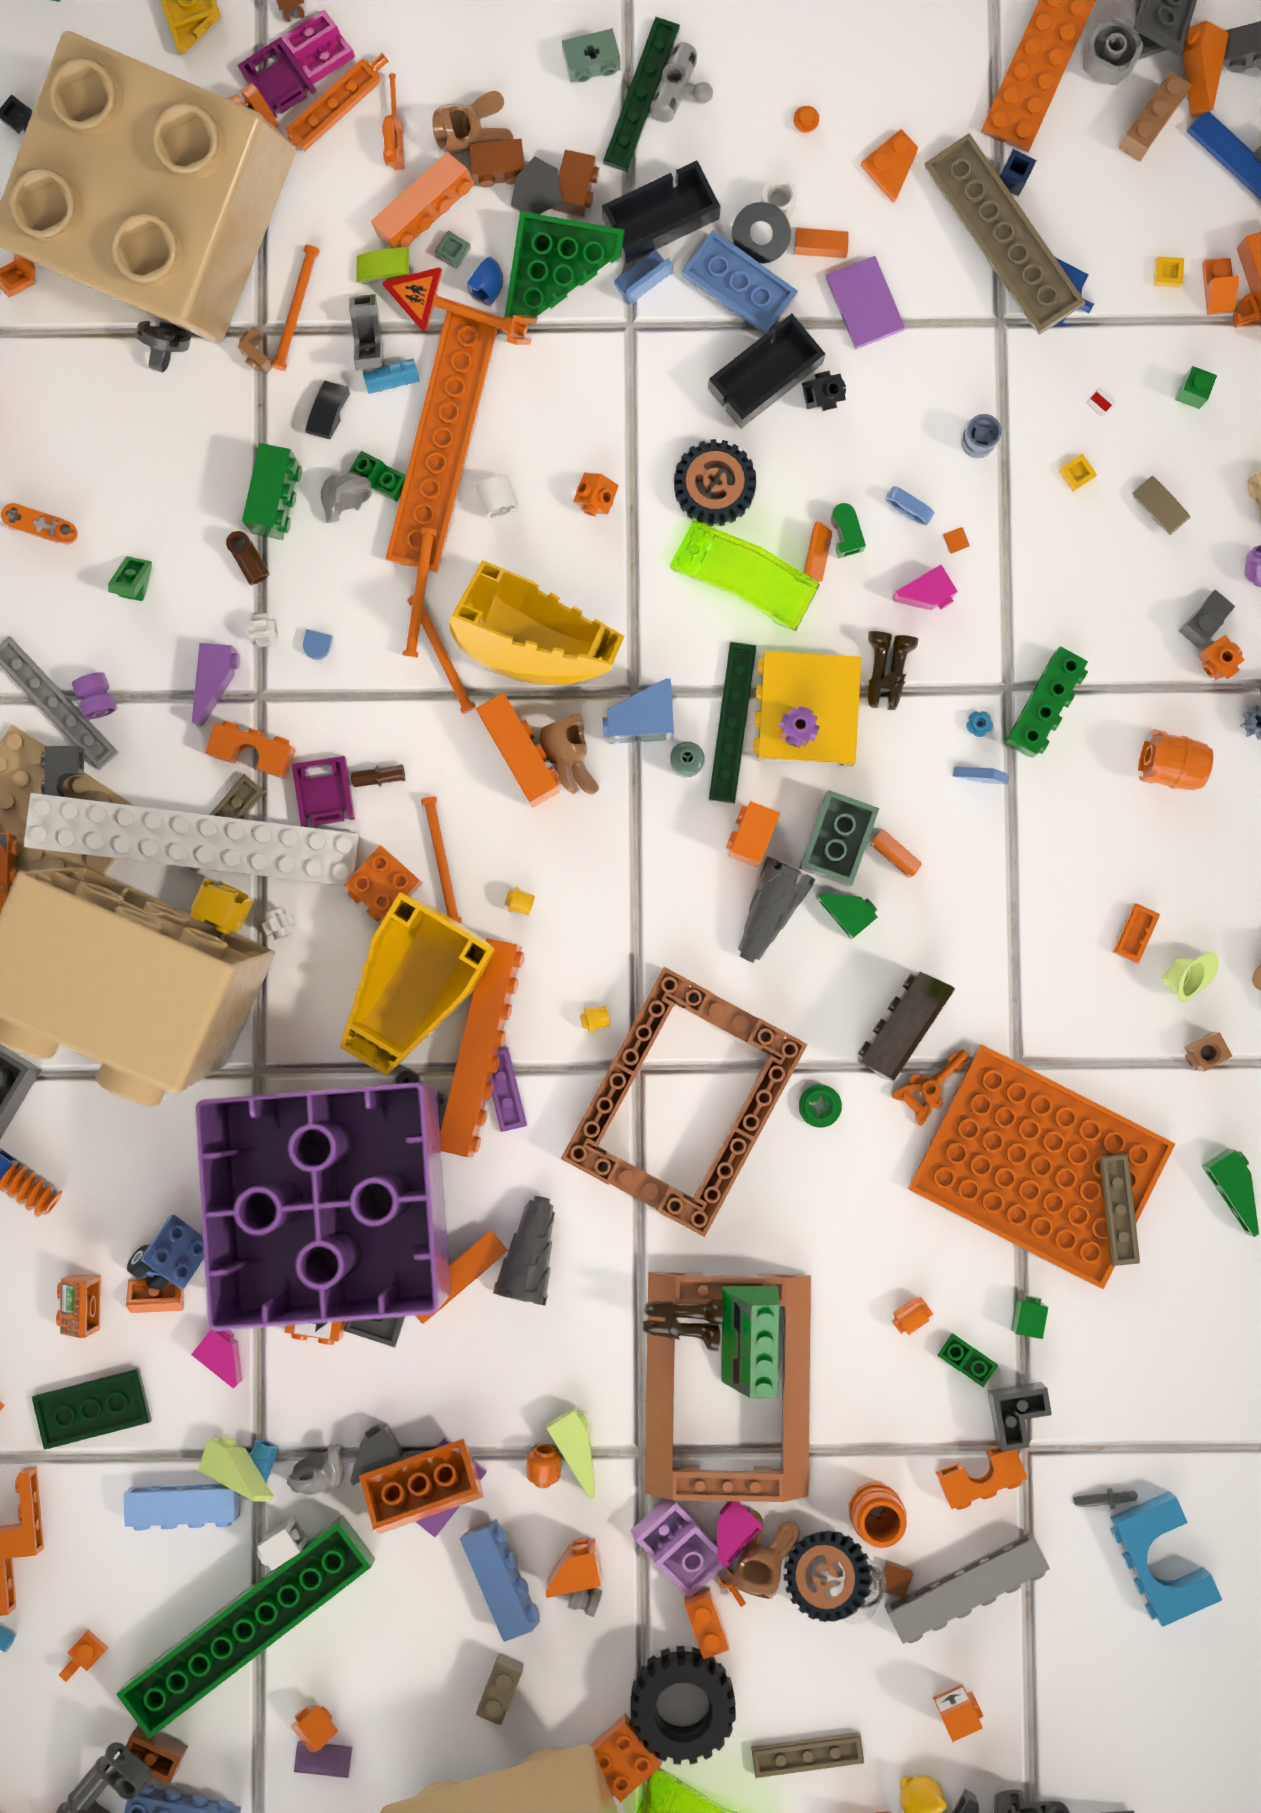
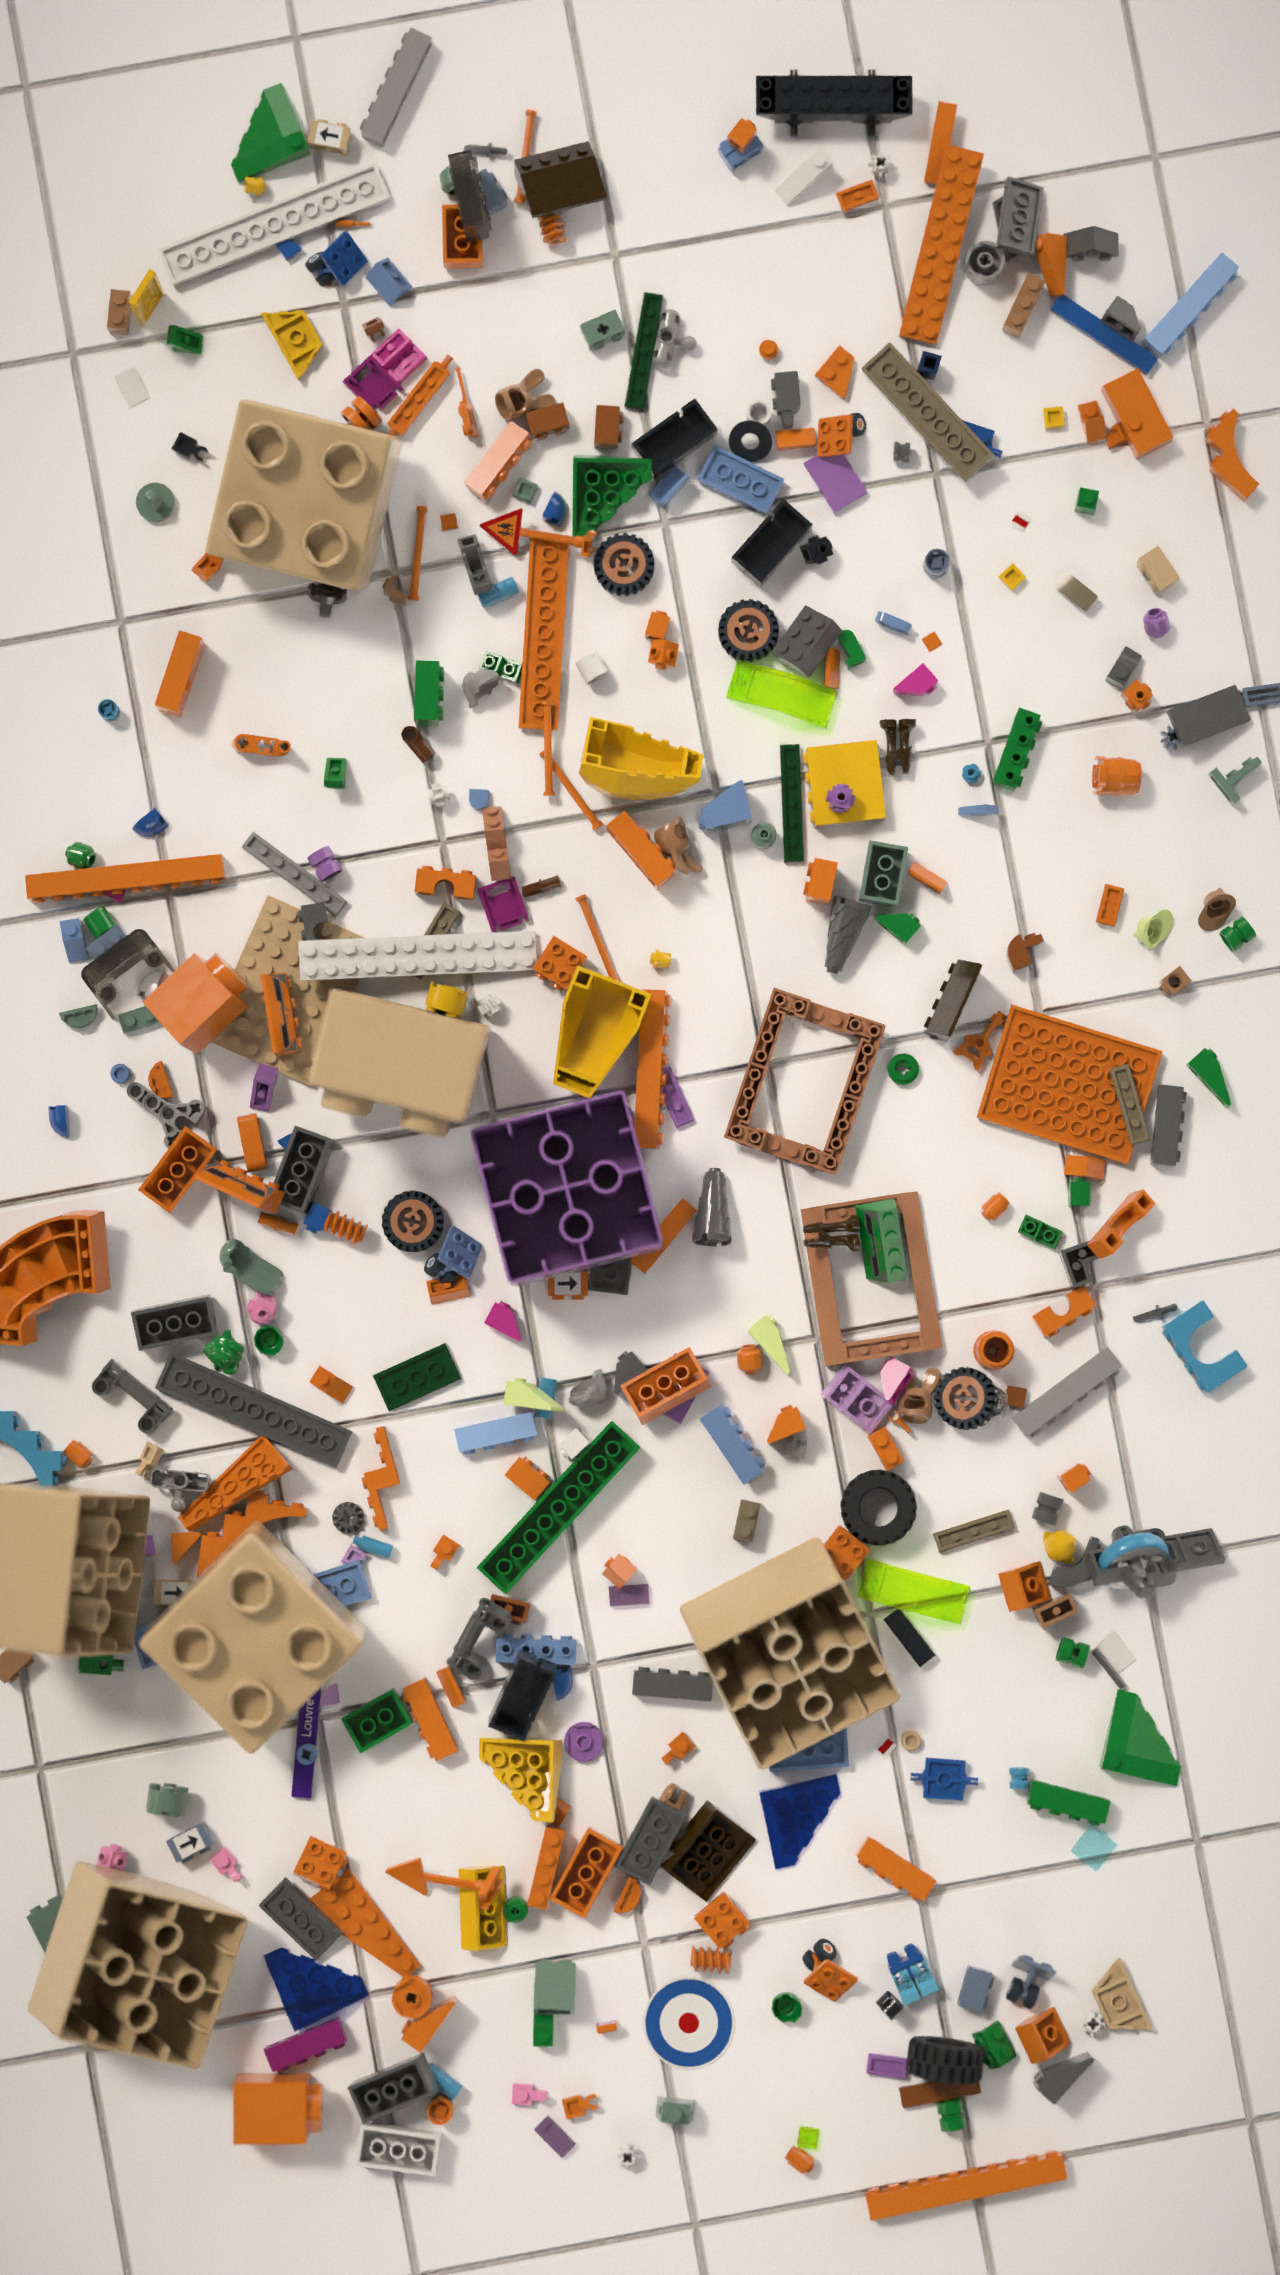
camera: 15 degrees left, 0 degrees up
orange slope [56,1275,101,1338] -> none
medium lavender slope [192,643,240,727] -> none
black slope [305,380,350,440] -> none
lime slope [356,247,409,284] -> none
dark grey slope [511,156,562,214] -> none
yellow hose [580,1005,610,1034] -> none
none -> wheel [381,1190,444,1252]
none -> orange sticker [440,513,458,531]
none -> nougat arch [482,806,511,881]
none -> orange brick [504,1456,550,1500]
none -> wheel [594,533,655,596]
none -> orange brick [645,610,670,639]
none -> dark grey hinge [770,371,801,429]
none -> dark grey brick [771,605,843,678]
none -> orange plate [817,413,866,458]
none -> dark grey wheel [893,441,910,462]
none -> dark orange brick [1006,932,1044,972]
none -> dark grey wheel [1031,1492,1064,1526]
none -> orange slope [1064,1155,1106,1180]
none -> orange arch [1087,1189,1156,1259]
none -> dark grey brick [1150,1084,1187,1167]

